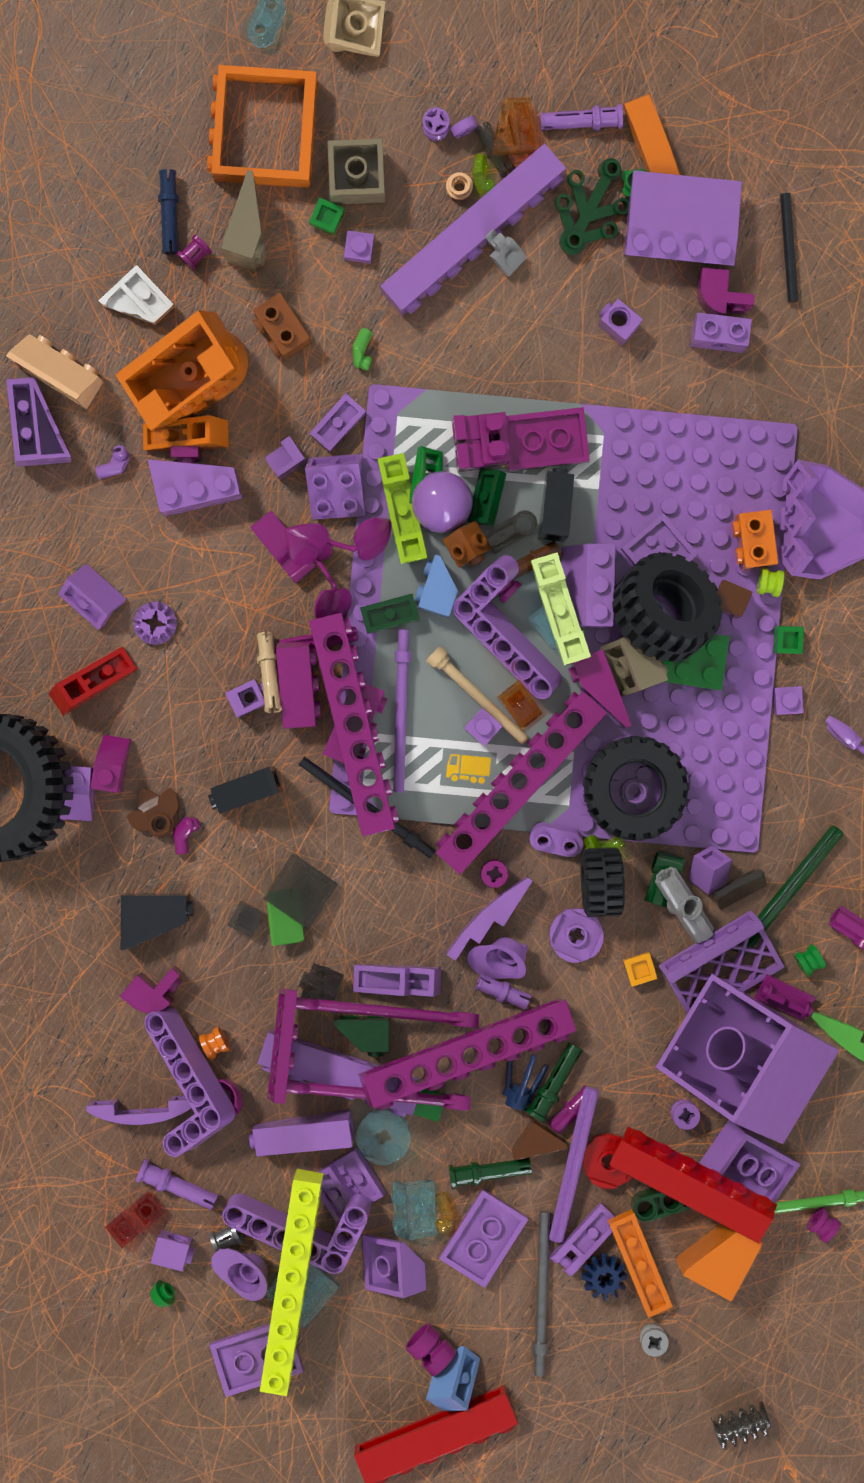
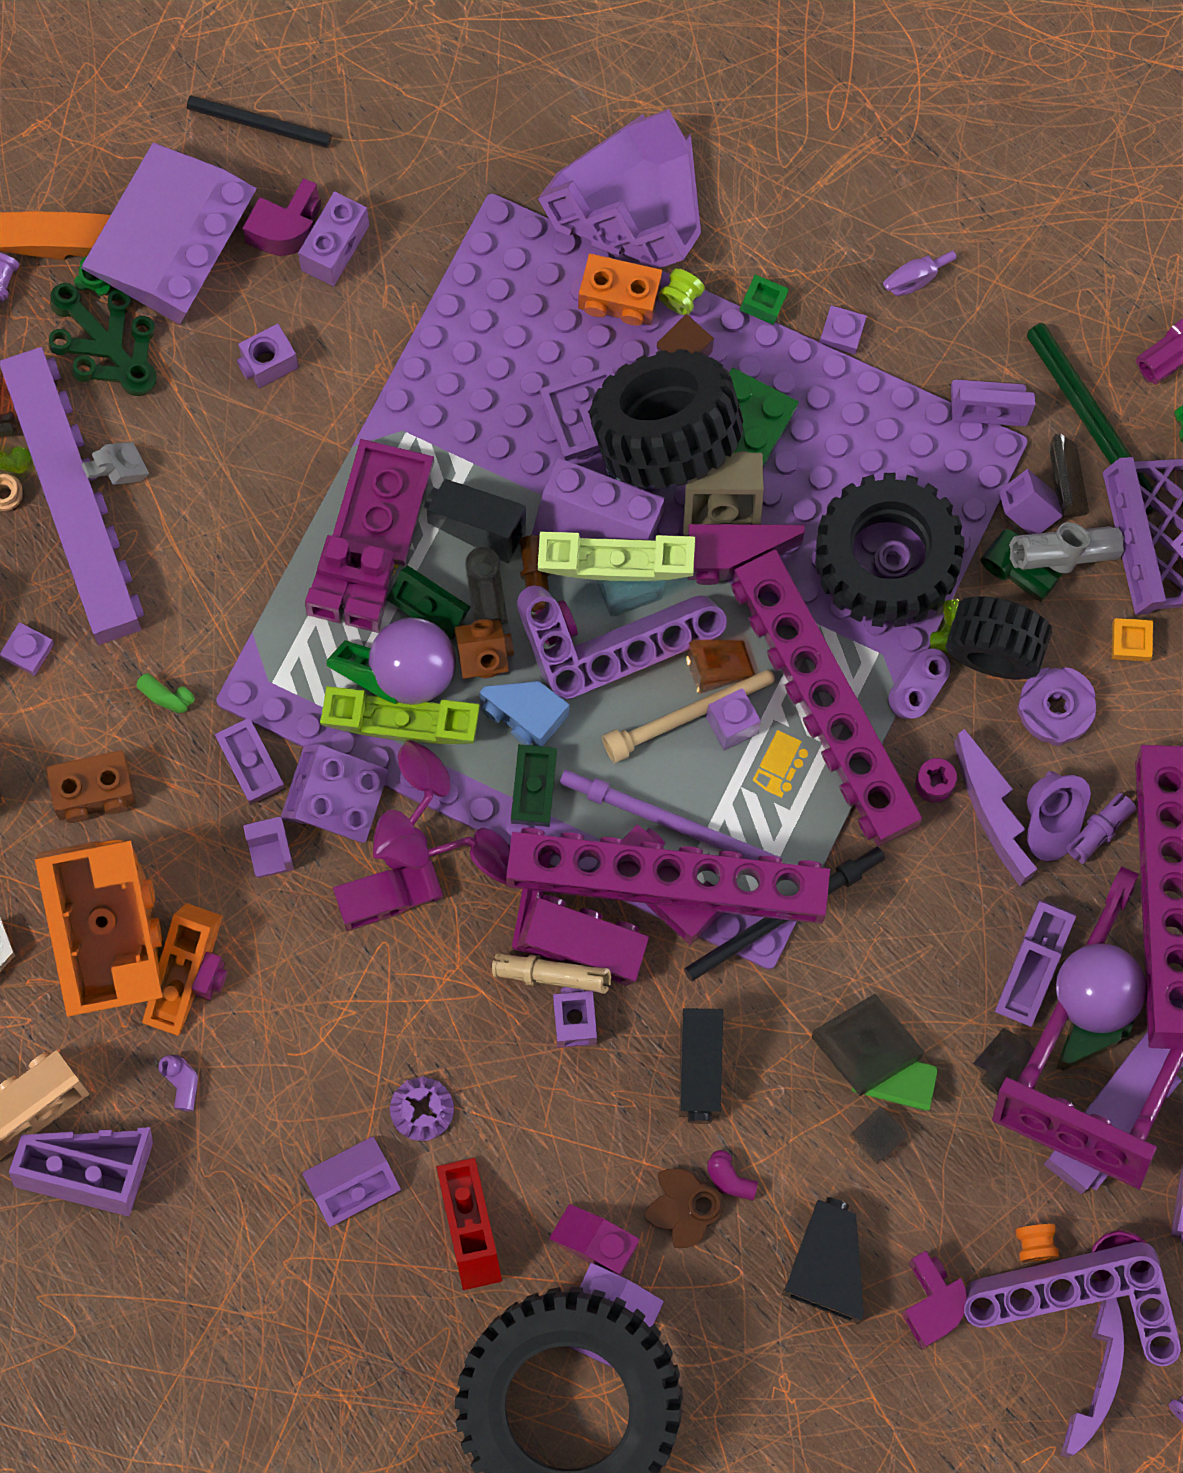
camera: 70 degrees left, 15 degrees down
medium lavender wedge [148,459,243,517] -> none
none -> medium lavender panel [950,380,1035,426]
none -> medium lavender piece [1056,943,1146,1033]

